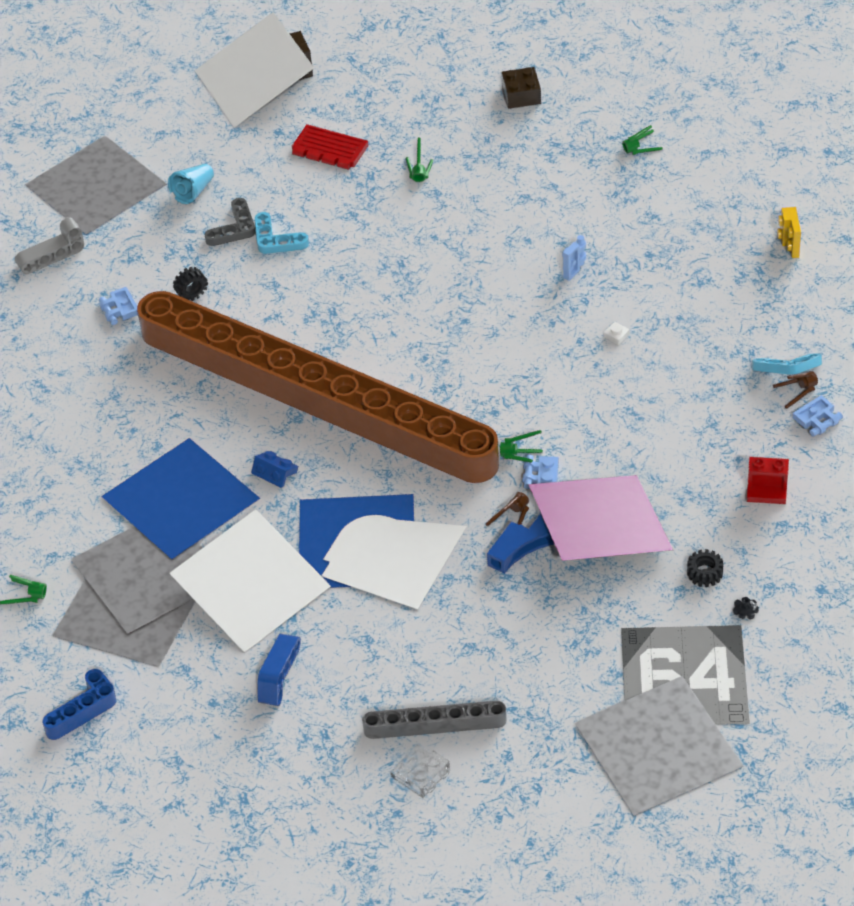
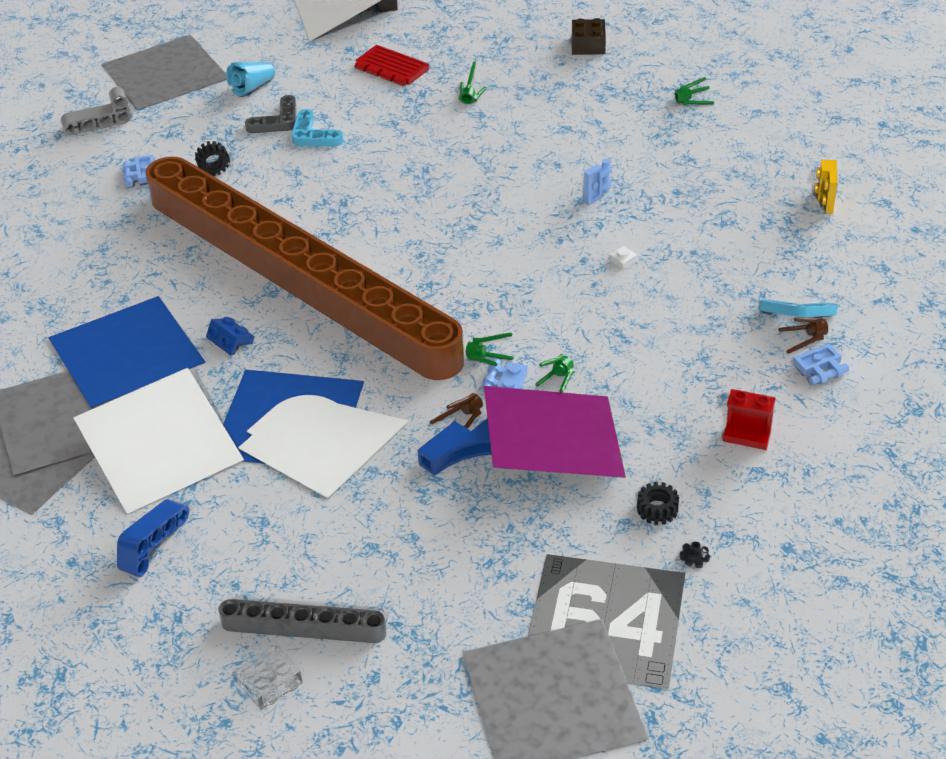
camera: 10 degrees right, 5 degrees down
none -> green plant [535,354,575,393]

